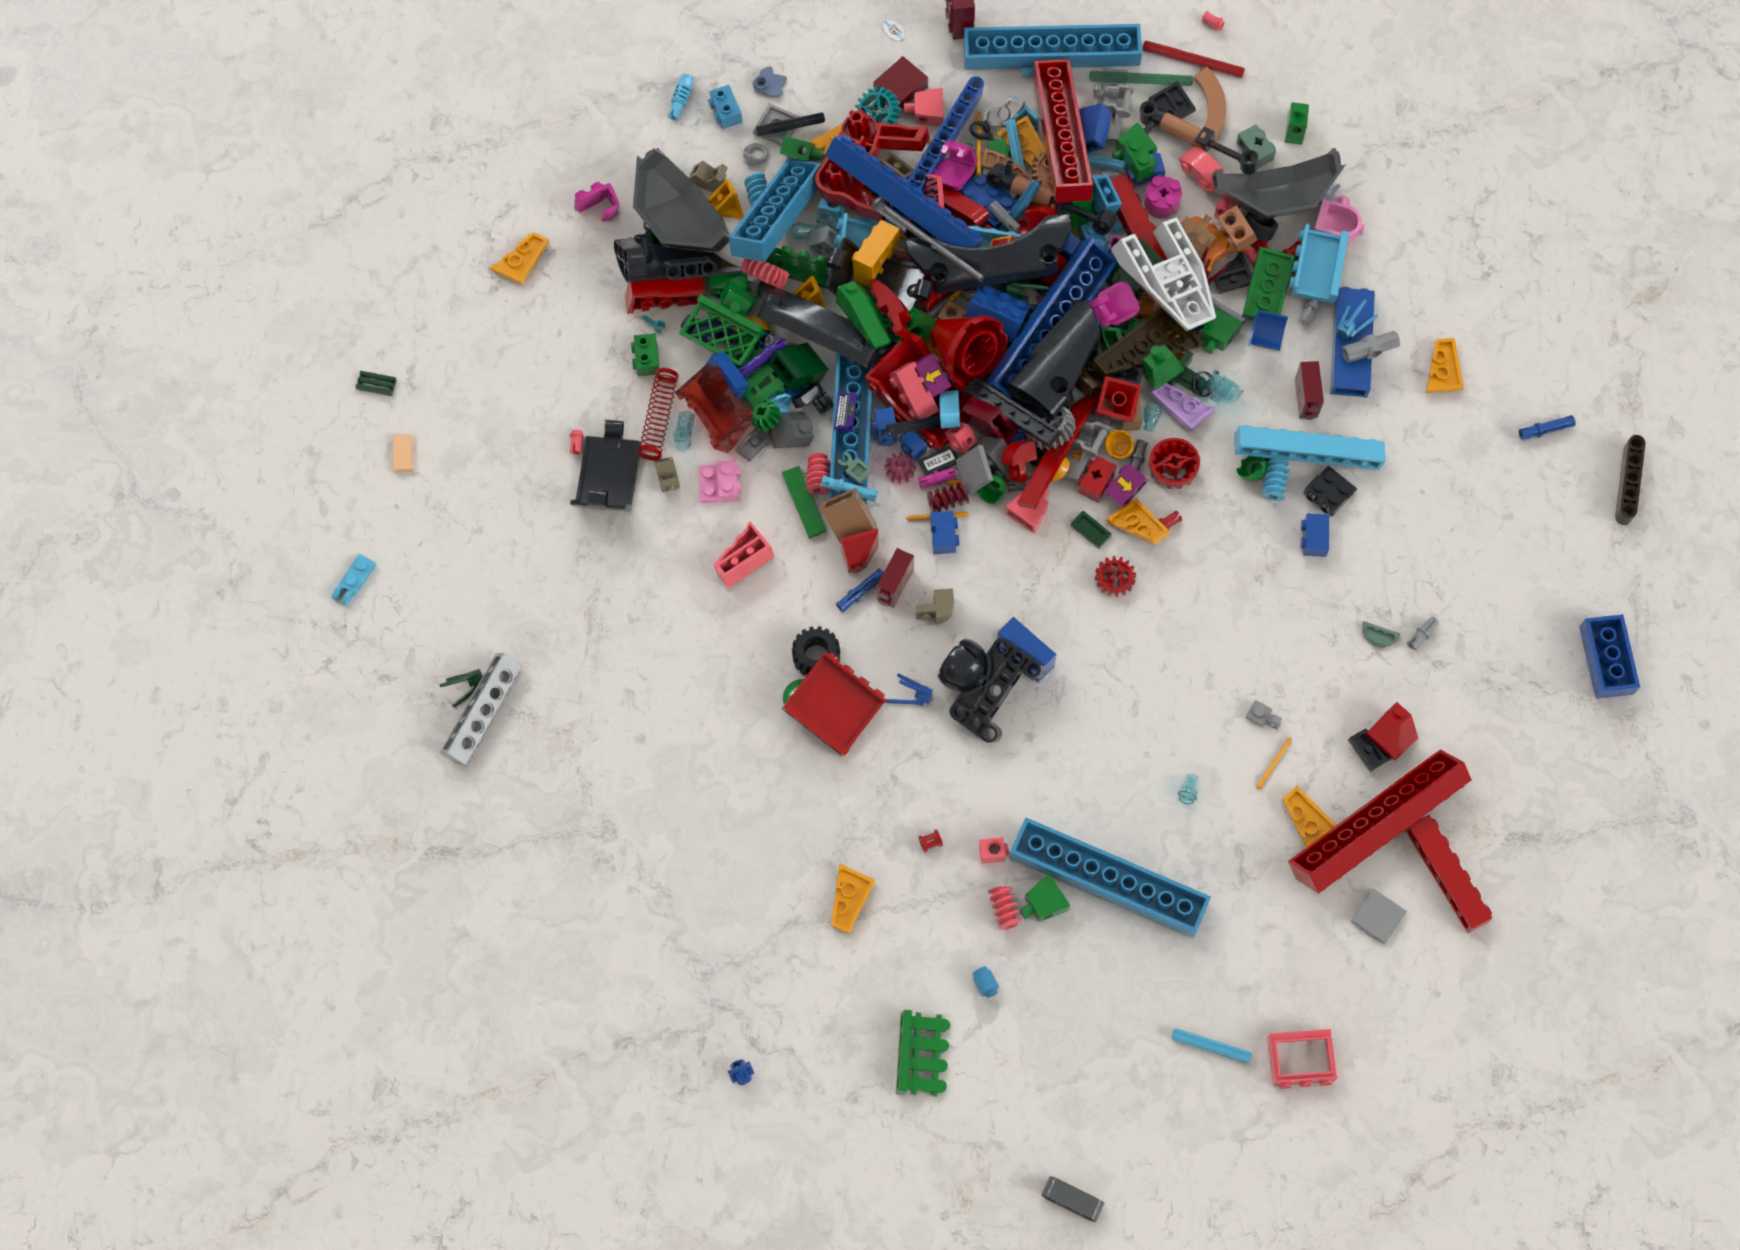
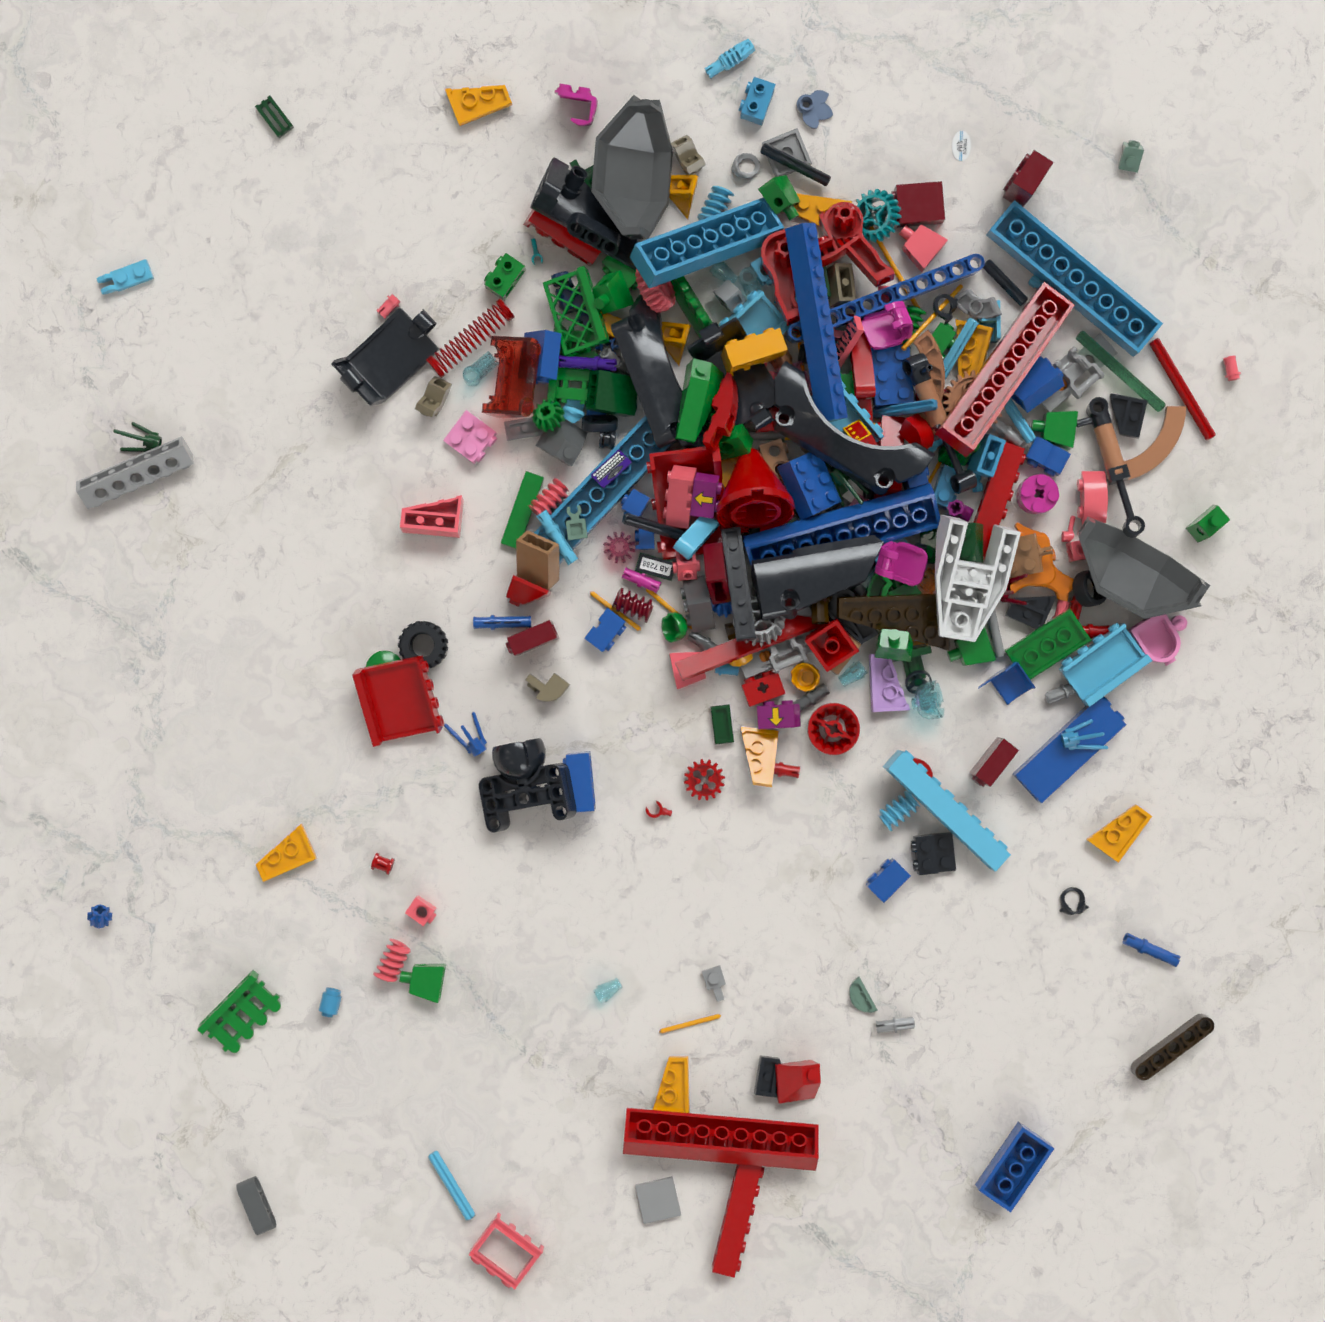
camera: 40 degrees right, 20 degrees up
light nougat tile [393,434,413,472] -> none
flat silver bar [872,197,984,282] -> none
light grey tile [956,445,993,495] -> none
light grey axle [989,201,1020,232] -> none
red brick [1002,439,1037,483] -> none
dark azure brick [1009,817,1211,938] -> none
green brick [1120,136,1156,182] -> none
nougat brick [1218,205,1257,252] -> none
sand green brick [1236,124,1276,168] -> none
green hair [1236,456,1267,482] -> none
light grey piece [1342,331,1400,363] -> none
none -> red piece [646,800,672,818]
none -> dark azure pin [715,664,739,676]
none -> black axle [983,259,1028,306]
none -> black piece [1059,887,1089,915]
none -> coral hand [1061,516,1076,542]

